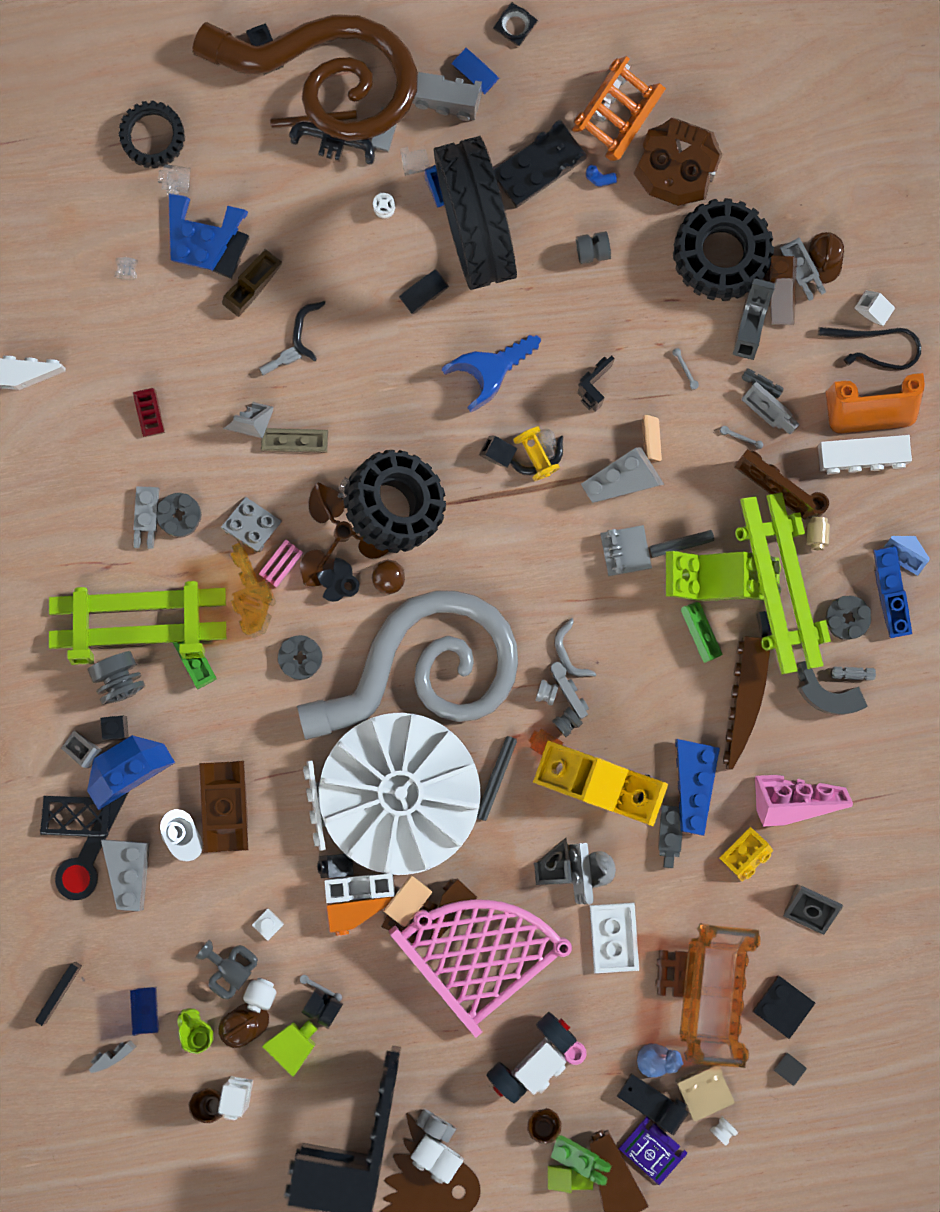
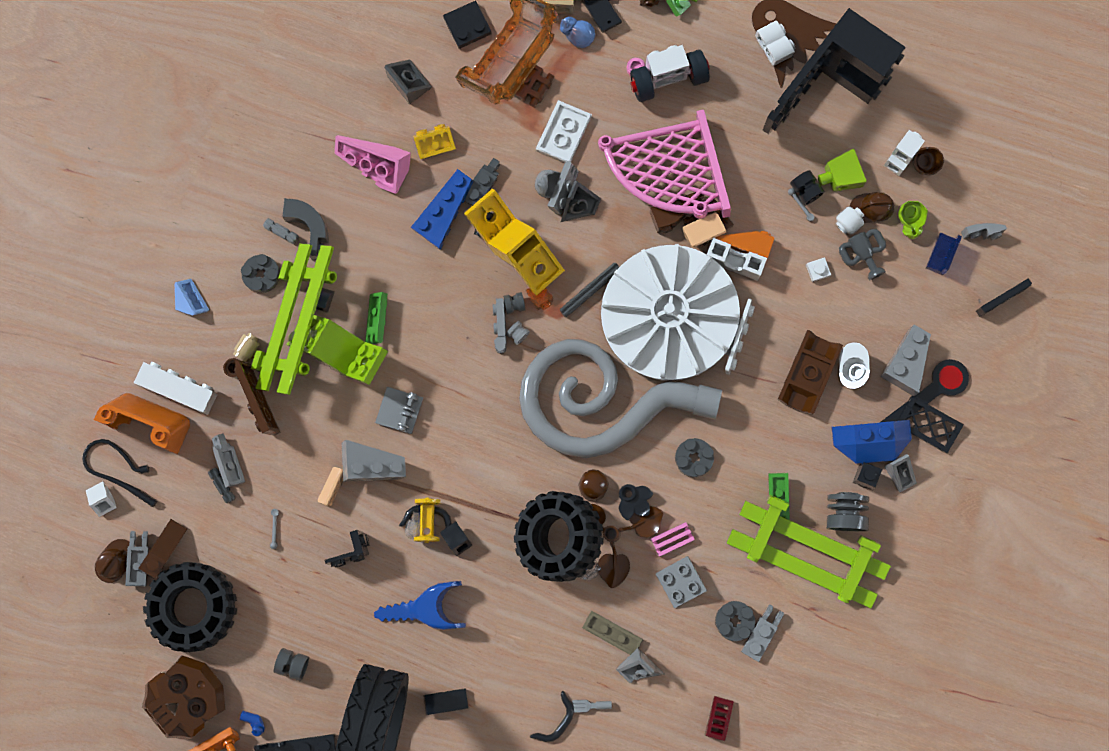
camera: 150 degrees left, 5 degrees down
clear yellow piece [230,542,276,638] -> none
black bracket [317,854,354,878] -> none
light grey piece [416,1109,456,1143] -> none
reddish brown hair [527,1108,562,1144] -> none
light grey animal [555,618,596,677] -> none
dark grey axle [650,530,714,557] -> none
light grey hinge [720,426,763,449] -> none
reddish brown slope [723,636,770,770] -> none
dark grey arch [733,278,775,360] -> none
blue slope [873,546,912,638] -> none

